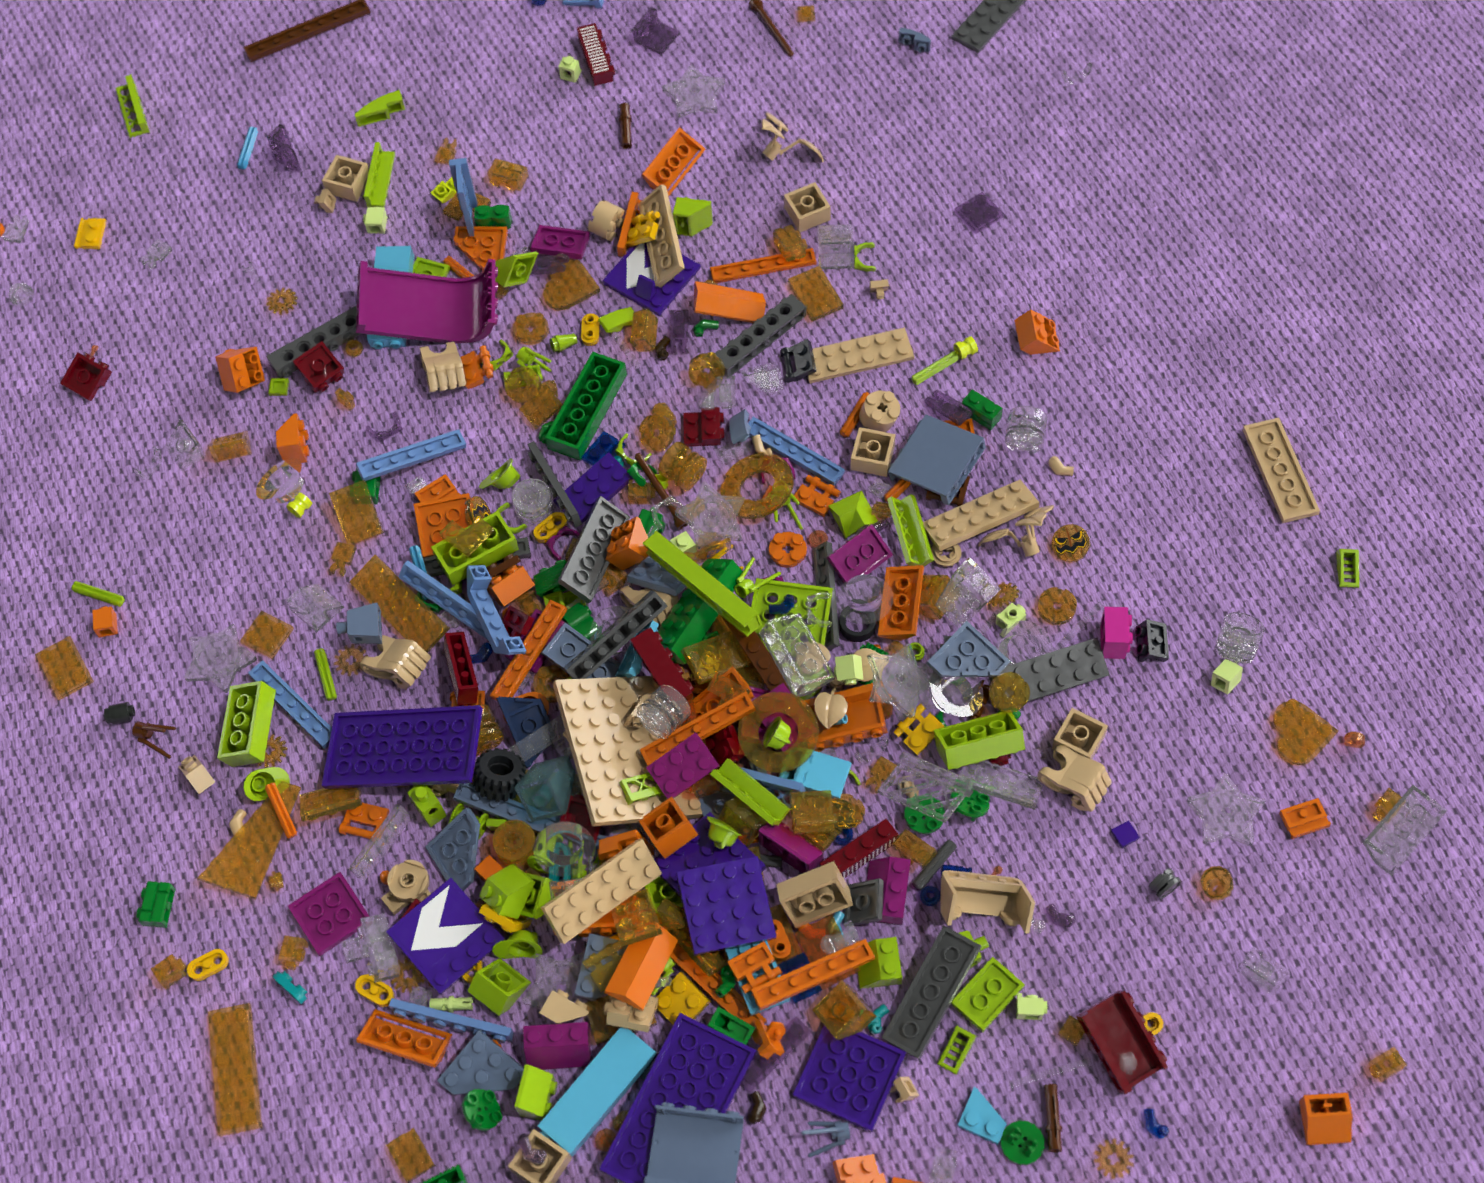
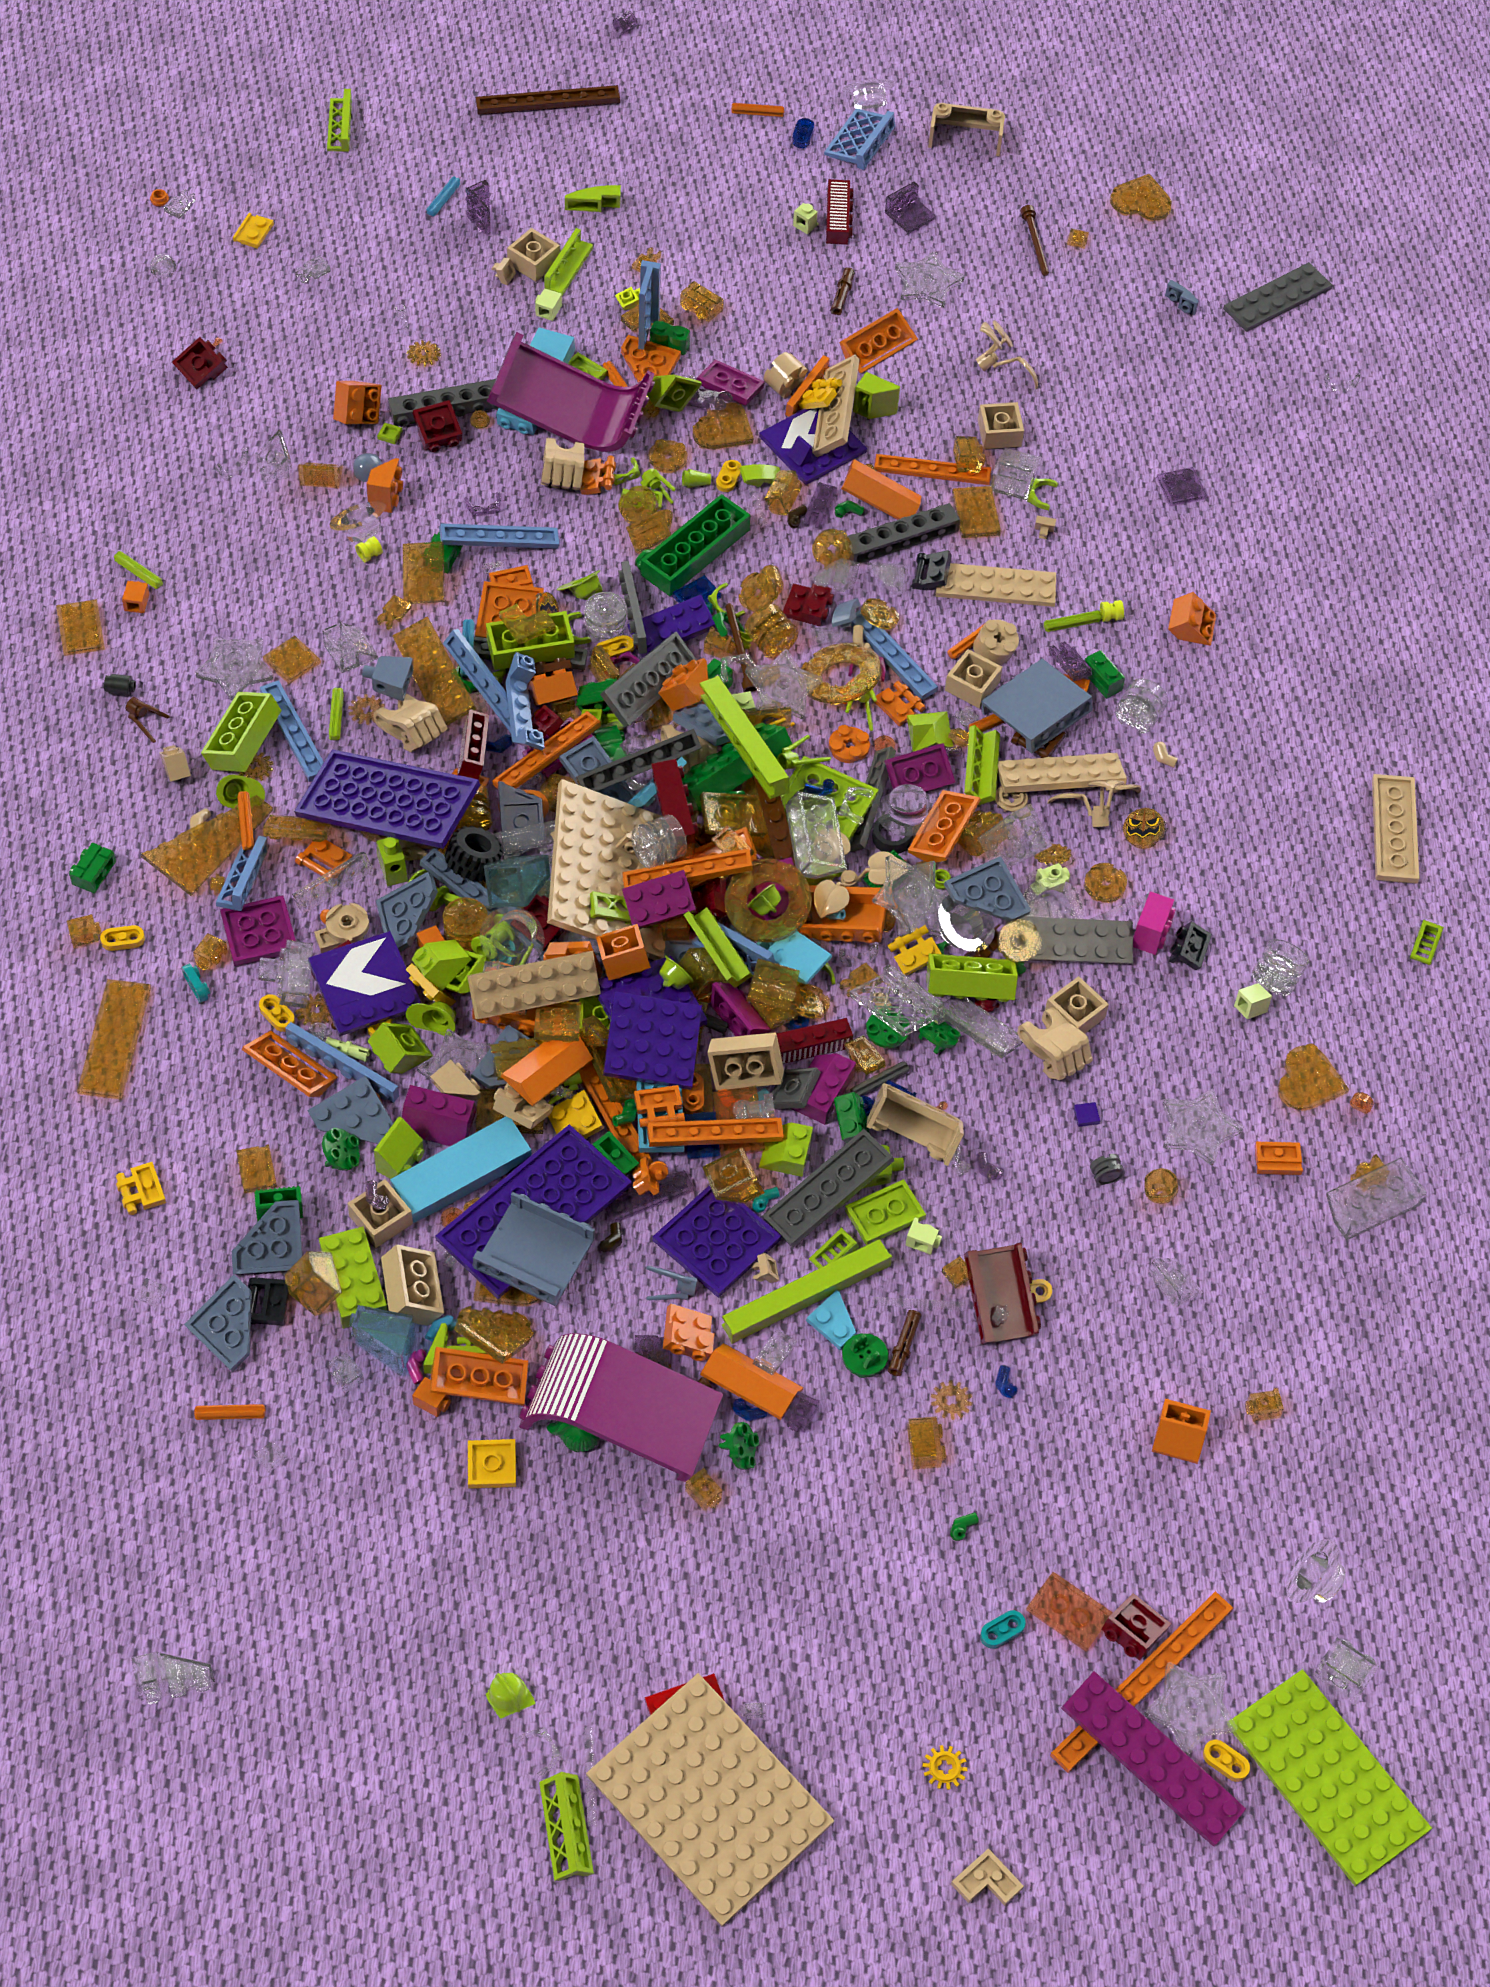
camera: 10 degrees right, 5 degrees down
clear yellow plate [334,388,355,411] -> none
yellowish green brick [834,654,863,685] -> none
none -> medium blue fence [216,836,267,911]
none -> sand blue hair [353,453,382,482]
none -> clear yellow plate [588,645,620,682]
none -> lime tile [722,1239,892,1344]
none -> green brick [834,1092,869,1143]
none -> clear yellow tile [860,598,900,630]

